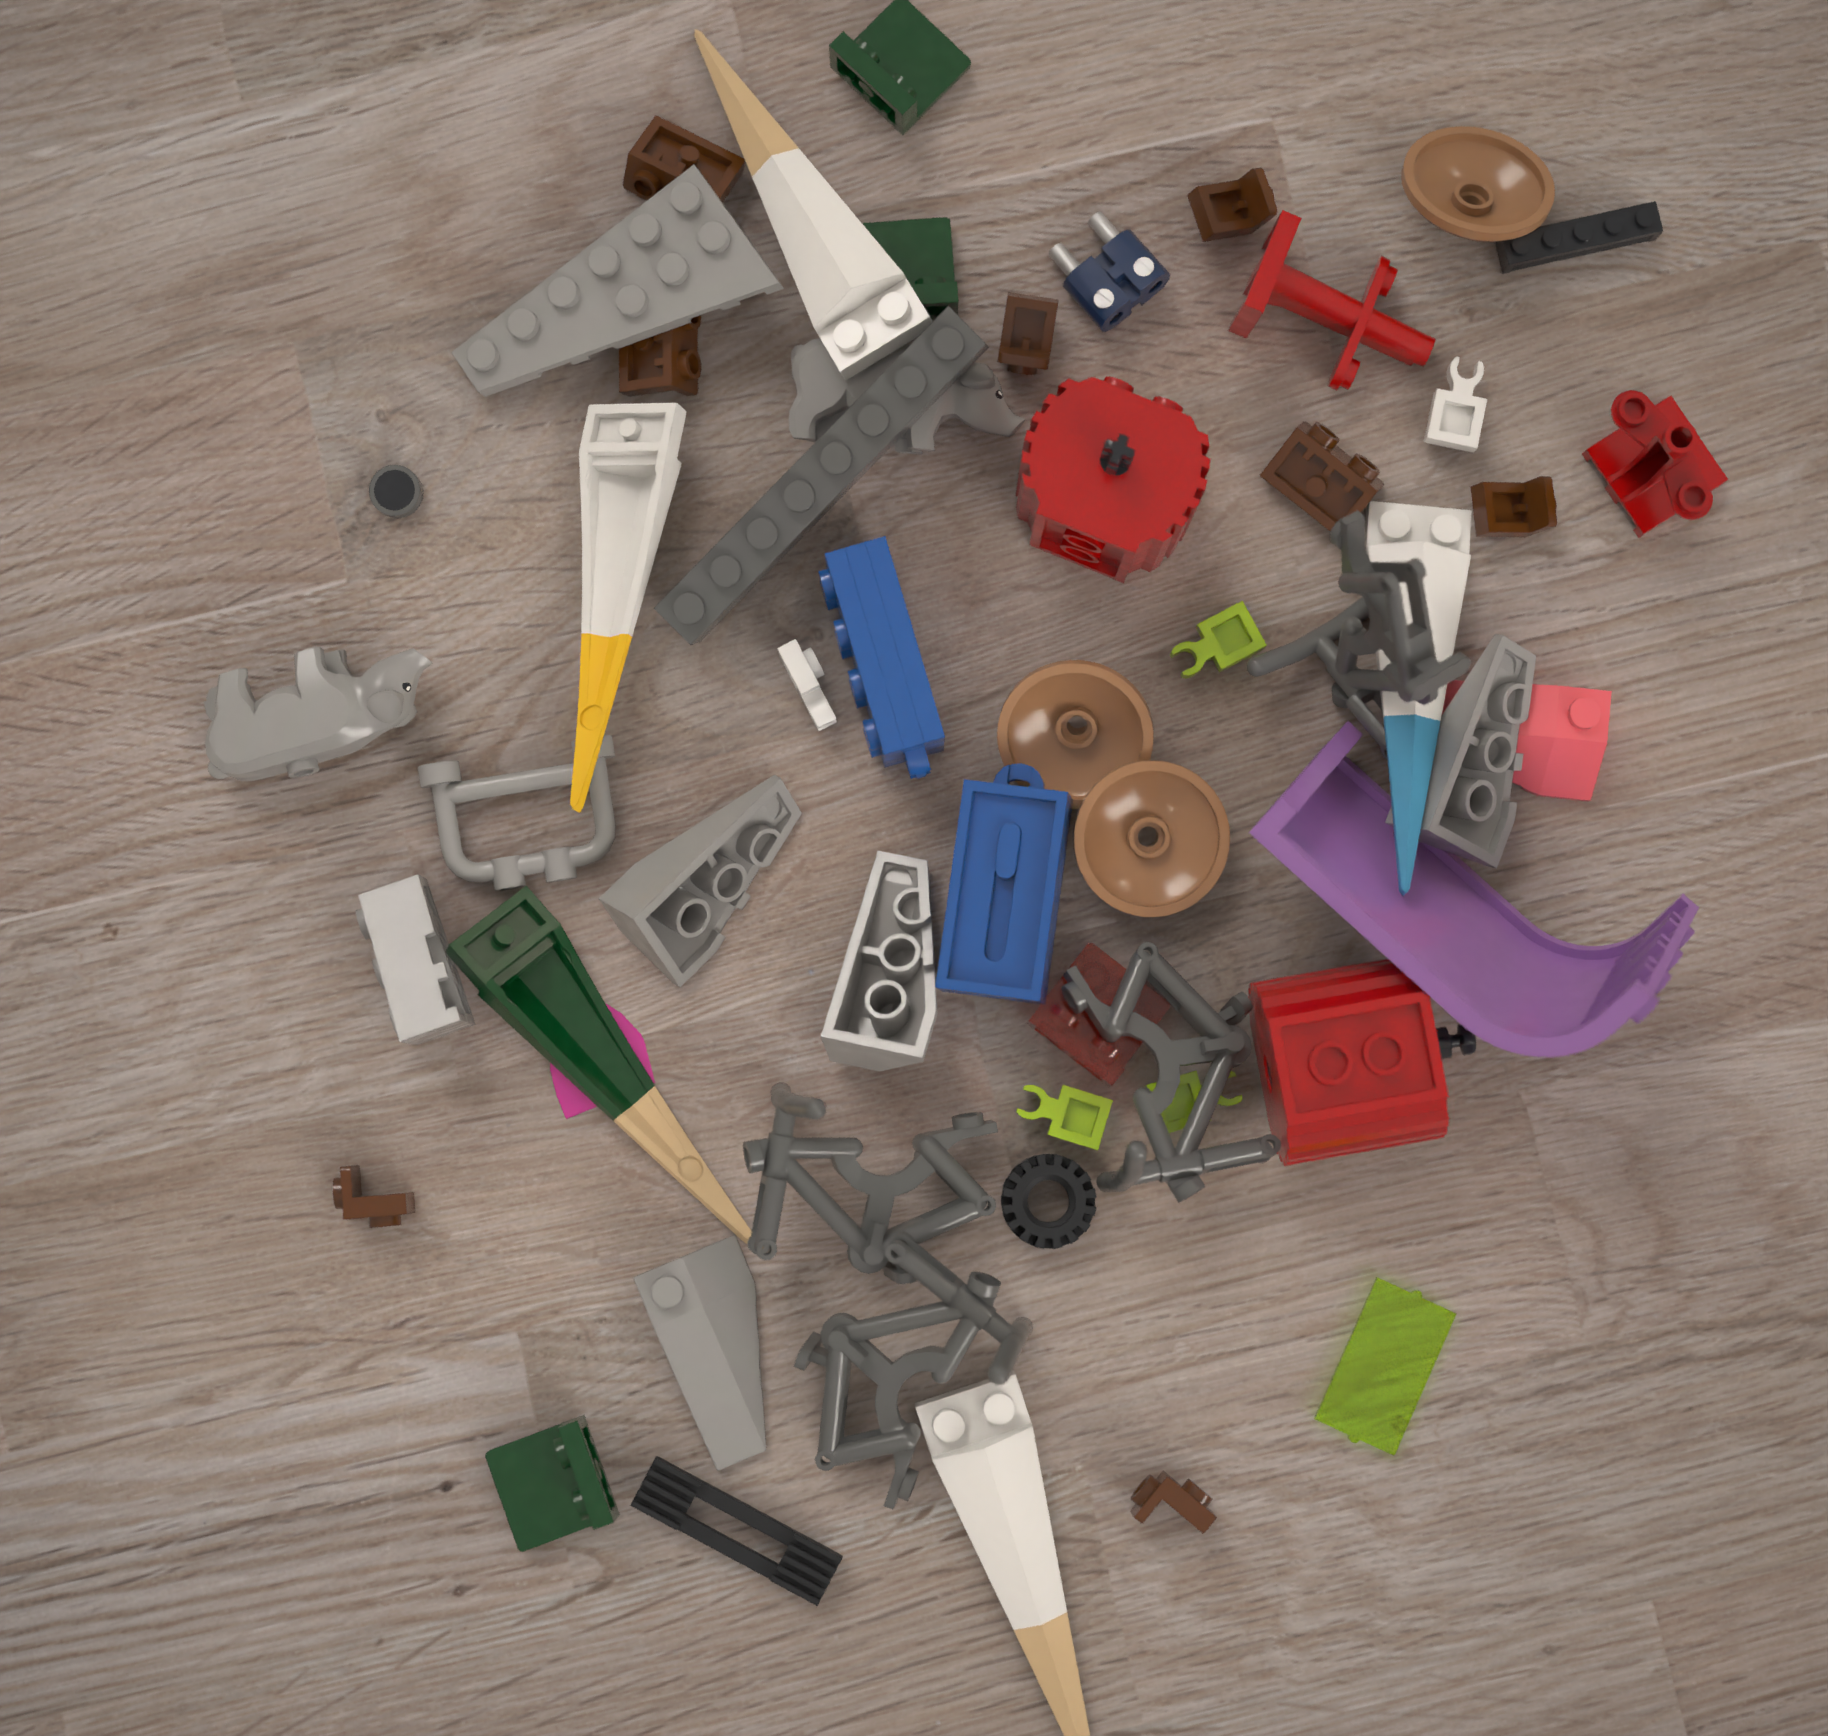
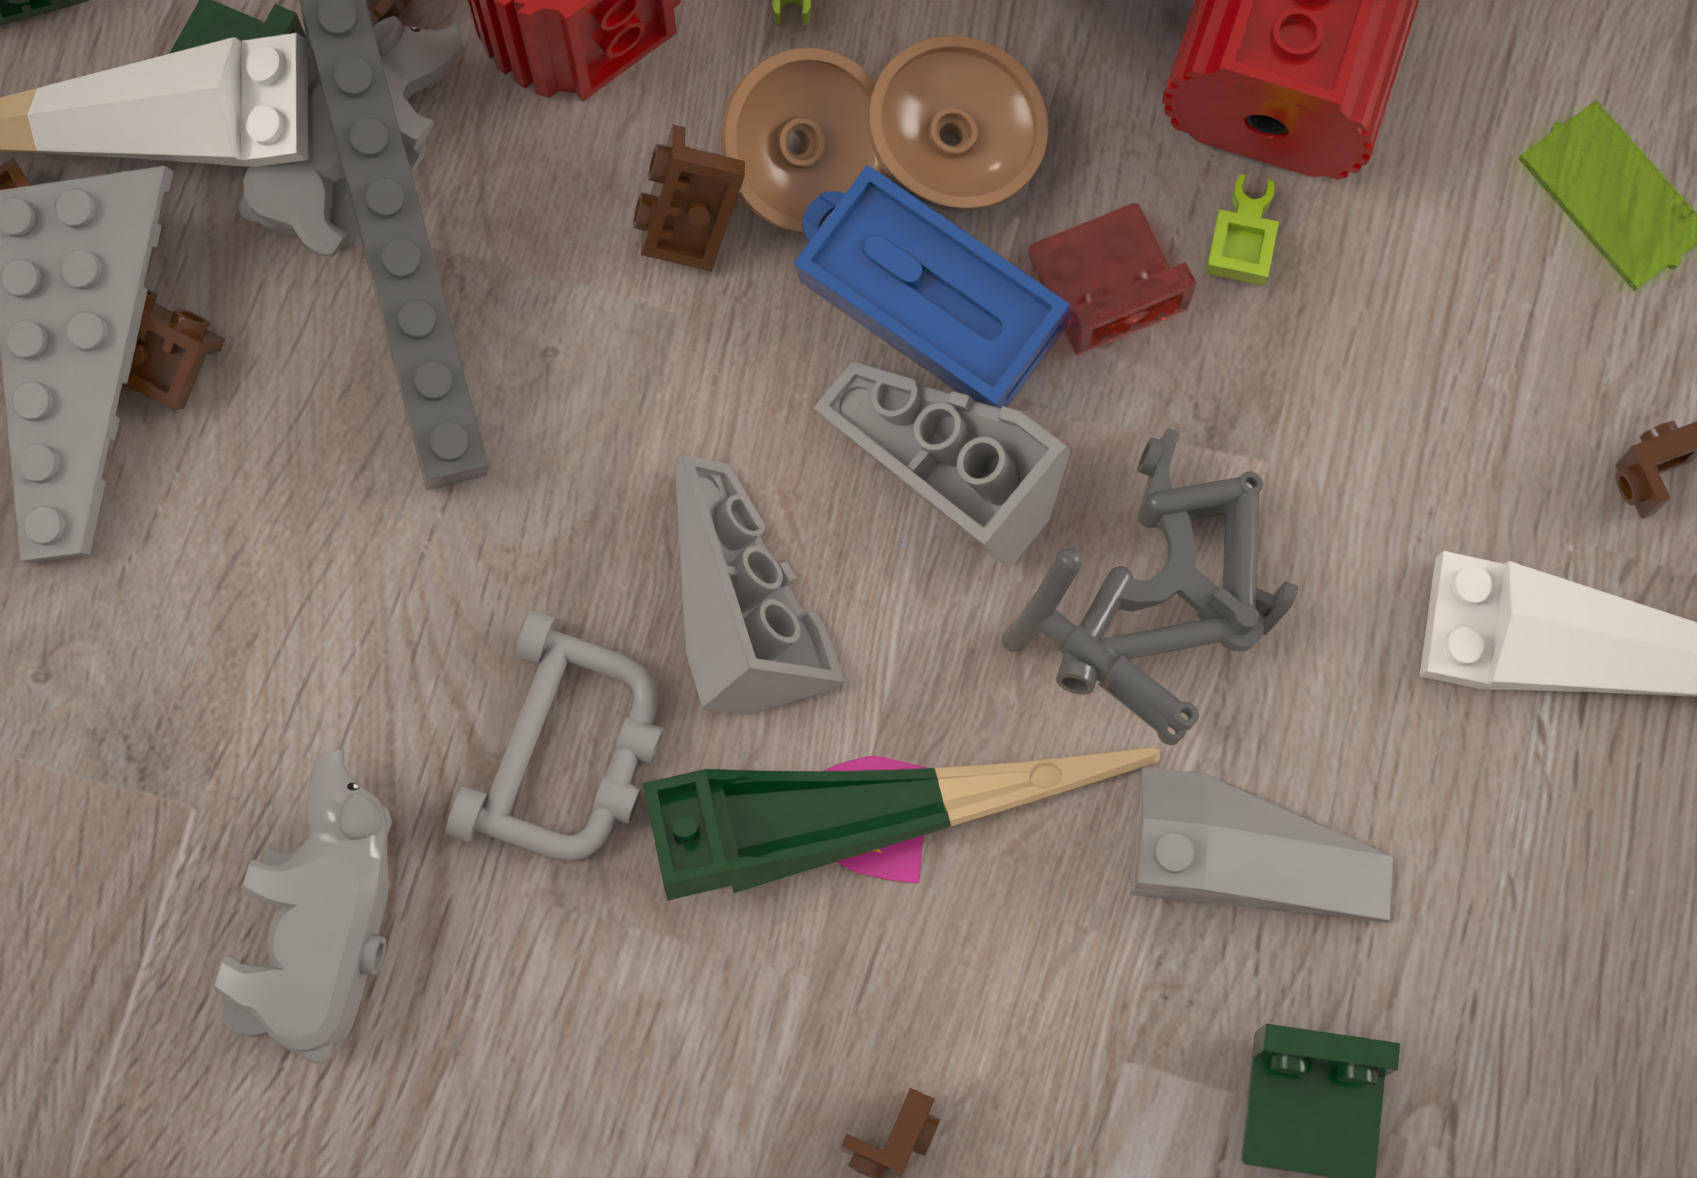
camera: 60 degrees left, 10 degrees down
wedge [356,874,476,1045] -> none
tile [369,465,423,518] -> none
white plate [570,403,687,813] -> none
black container [630,1456,843,1606] -> none
white plate [777,639,837,731] -> none
dark grey piece [794,1232,1033,1509] -> none
blue piece [818,536,945,779] -> none
black tyre [1001,1154,1097,1249] -> none
lime plate [1016,1085,1113,1150] -> none
dark grey piece [1061,942,1281,1203] -> none
none -> reddish brown bracket [633,125,745,272]

